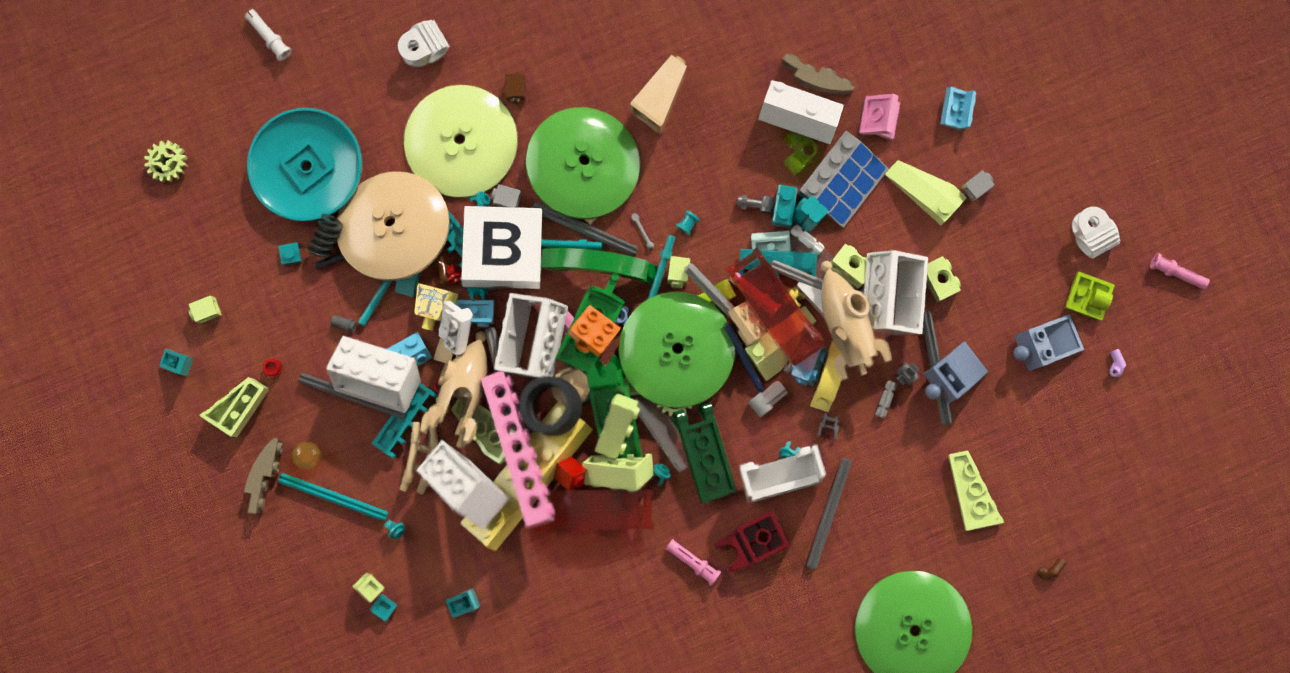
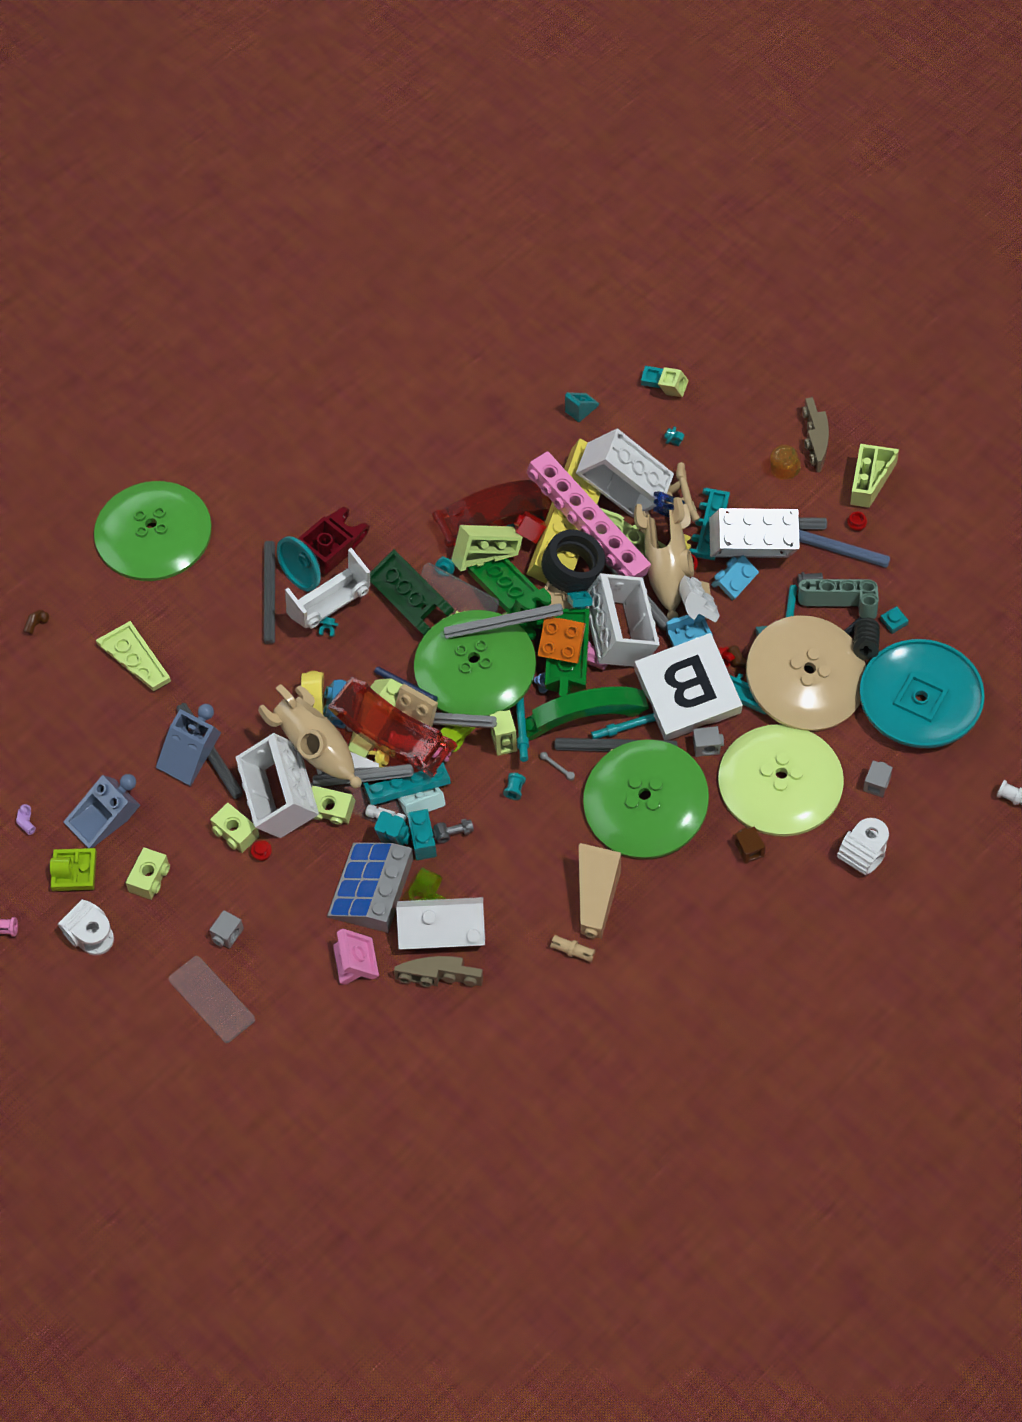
camera: 160 degrees right, 25 degrees down
teal slope [159,349,194,376] -> none
yellowish green brick [188,296,222,324] -> none
teal axle [278,473,388,521] -> none
light yellow torso [414,283,458,331] -> none
teal plate [470,191,490,207] -> none
yellowish green wedge [595,394,640,459] -> none
bright pink pin [666,539,721,586] -> none
light grey piece [748,380,788,417] -> none
flat silver piece [817,413,840,441] -> none
light grey axle [875,381,897,418] -> none
yellowish green wedge [885,161,967,225] -> none
dark grey gear [896,362,920,386] -> none
medium azure bracket [940,87,976,130] -> none
none -> yellowish green brick [126,847,170,900]
none -> clear piece [169,956,255,1043]
none -> red plate [251,840,272,861]
none -> teal dish [277,536,321,591]
none -> light grey axle [444,603,563,639]
none -> tan pin [550,935,595,963]
none -> teal plate [567,591,592,609]
none -> clear blue tile [653,491,685,518]
none -> sand green beam [798,579,879,619]
none -> sand blue axle [799,529,890,567]
none -> light grey brick [863,761,893,798]

